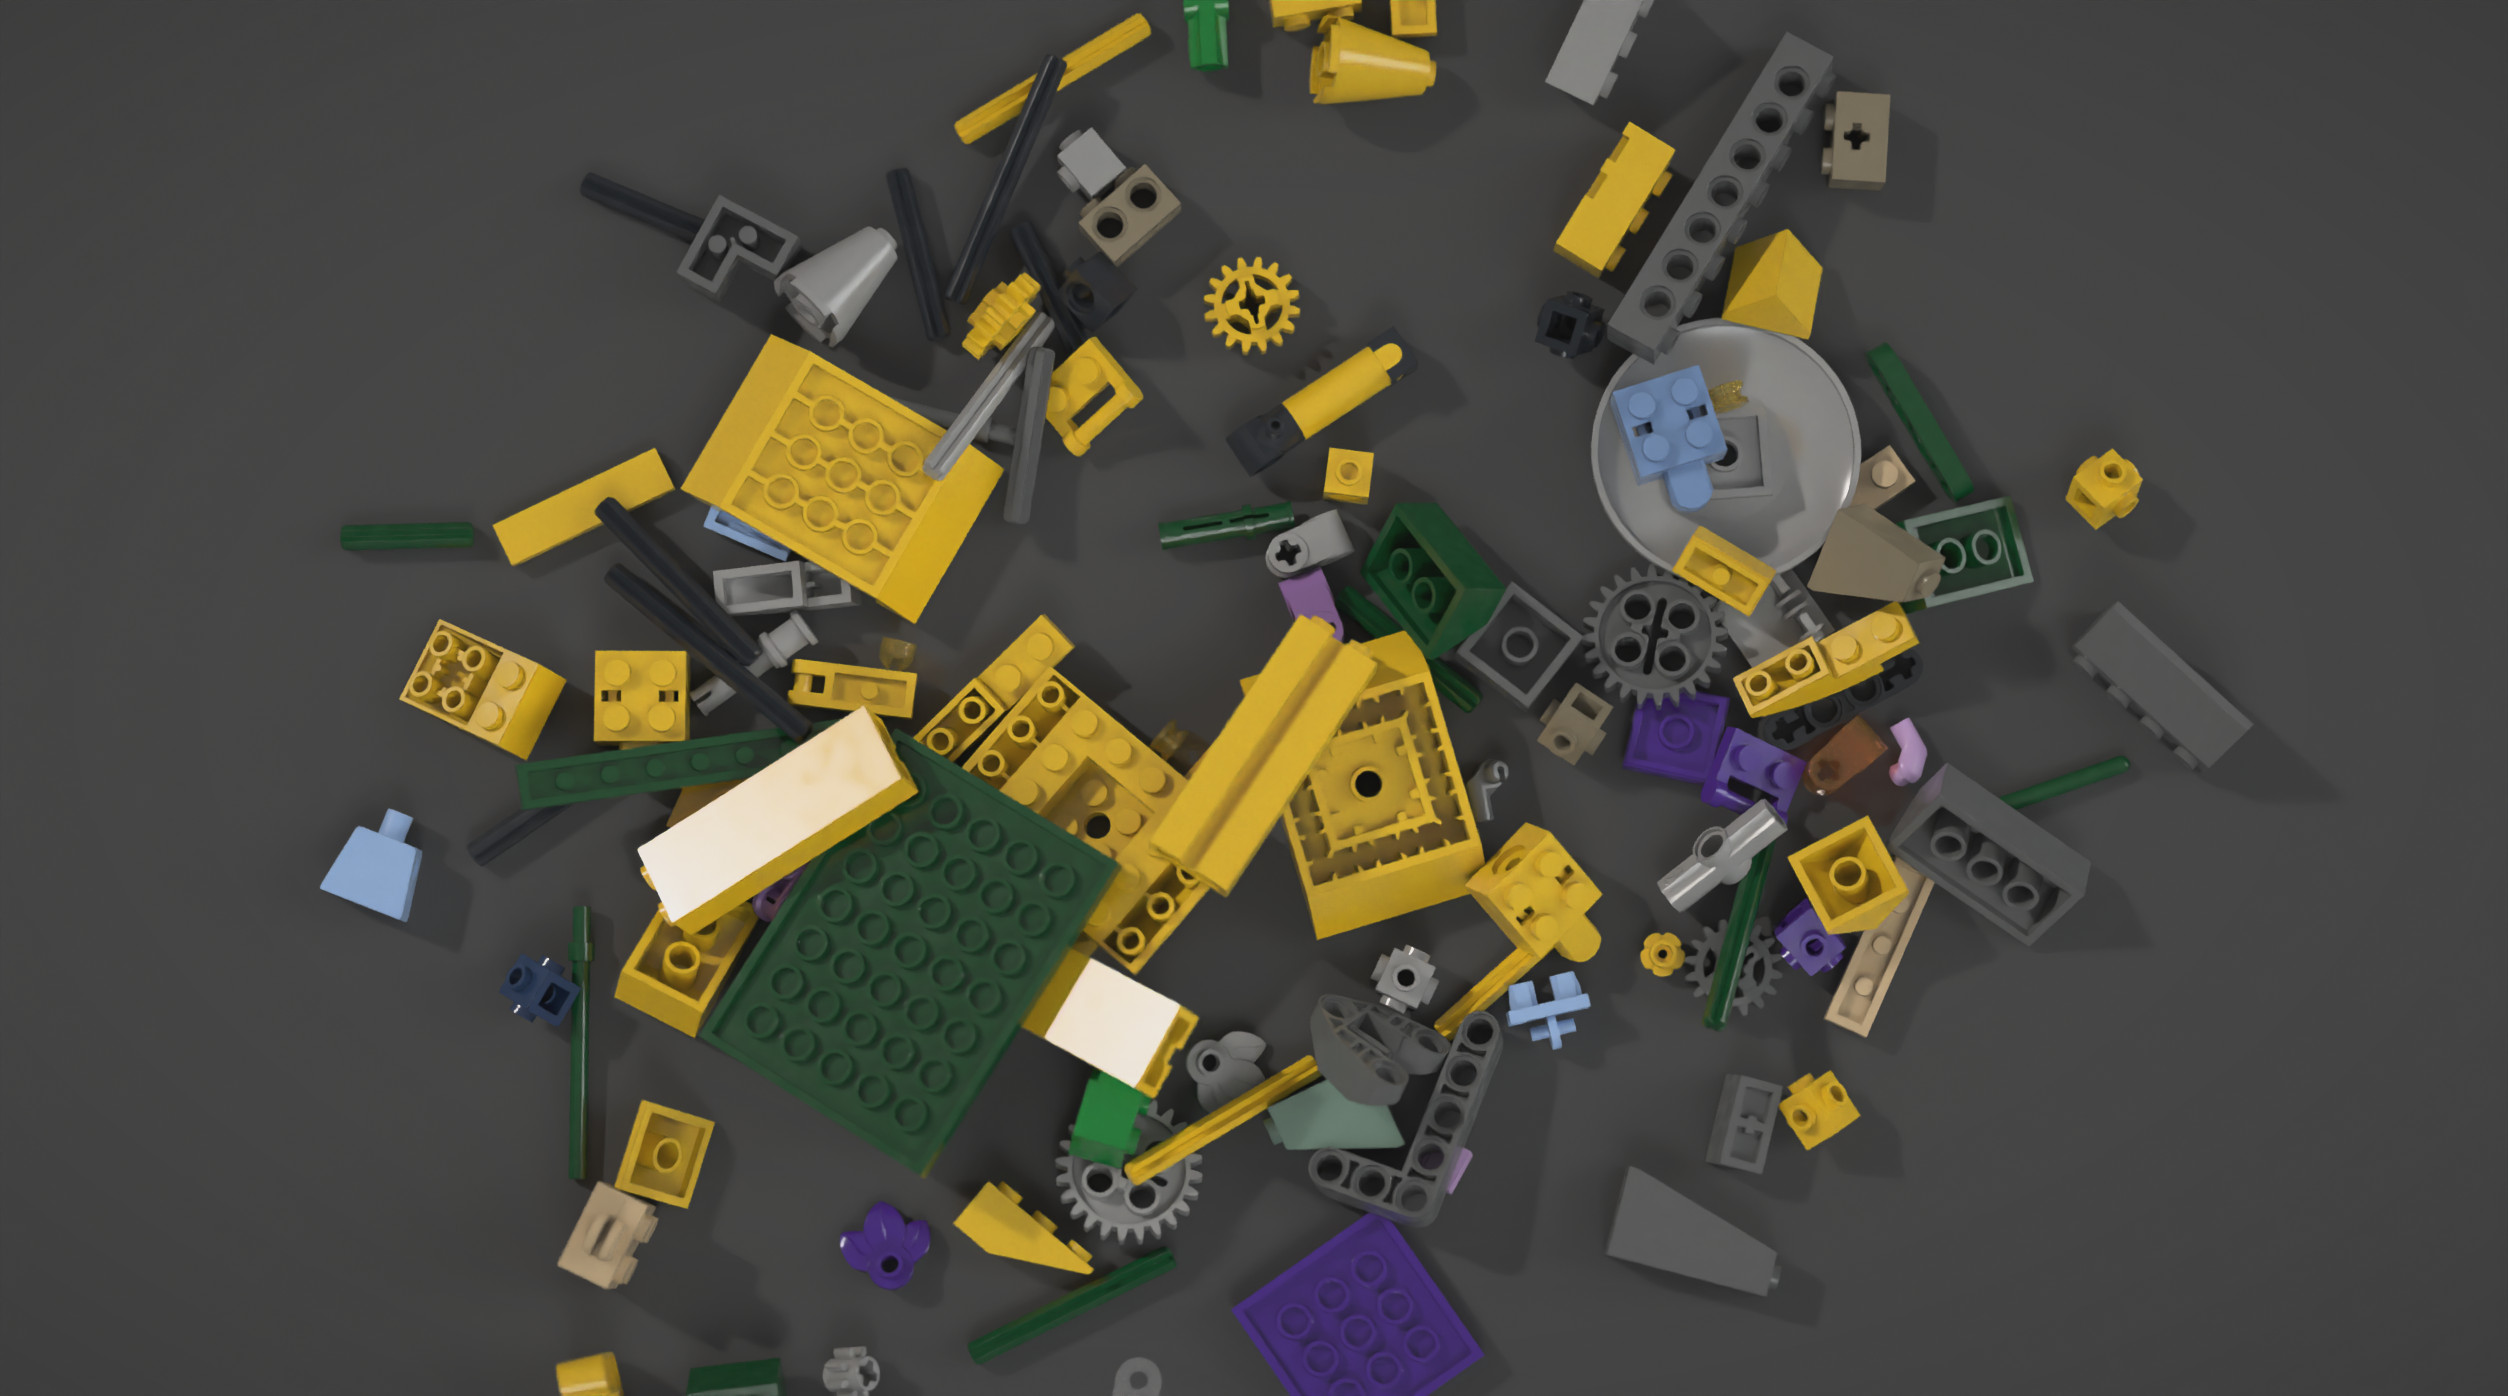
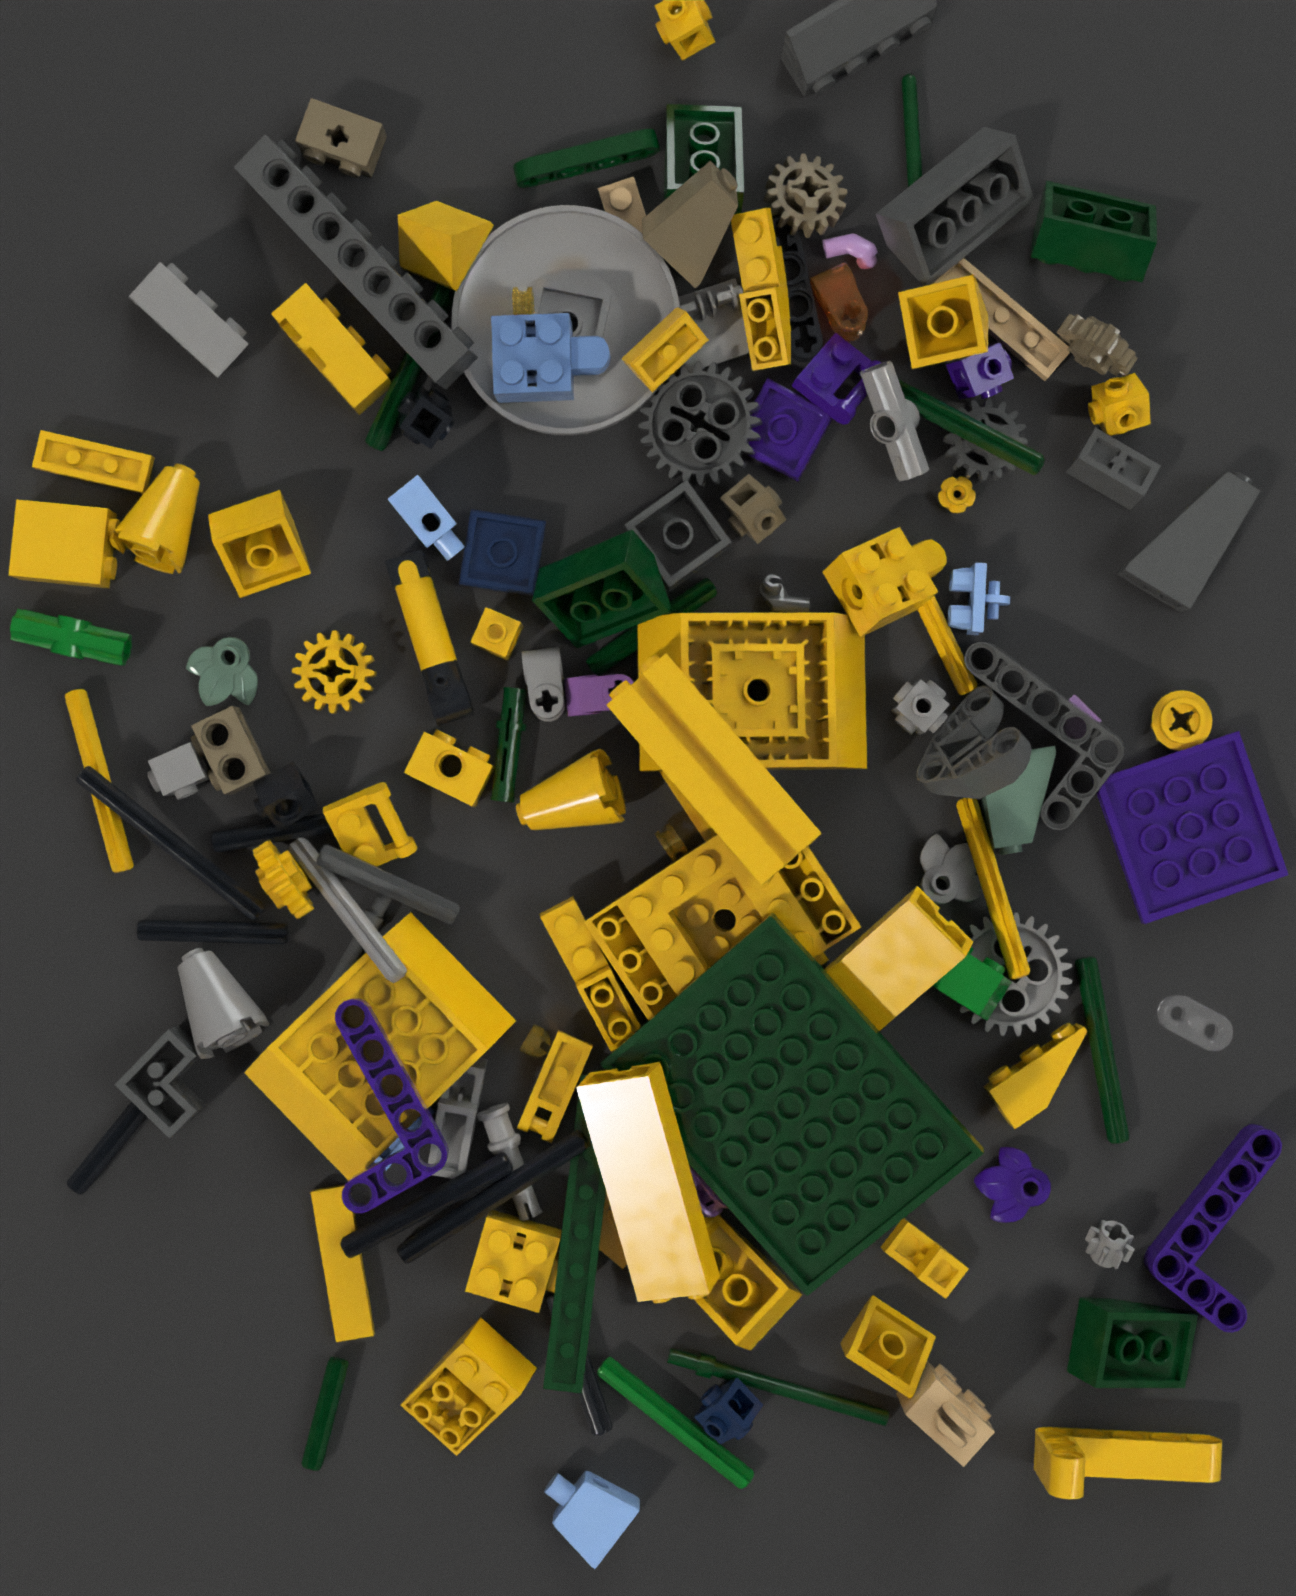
camera: 70 degrees left, 5 degrees up
none -> sand green plate [186,637,258,706]
none -> yellow slope [208,490,311,598]
none -> dark purple beam [335,998,449,1213]
none -> dark green axle [365,284,455,451]
none -> light blue torso [388,475,465,561]
none -> yellow brick [404,729,495,807]
none -> dark blue plate [459,509,547,597]
none -> yellow cone [516,749,626,830]
none -> green axle [597,1357,754,1489]
none -> dark tan gear [763,154,848,238]
none -> yellow slope [880,1218,969,1299]
none -> dark green slope [1031,180,1157,282]
none -> dark tan gear [1057,314,1138,377]
none -> yellow gear [1150,690,1212,751]

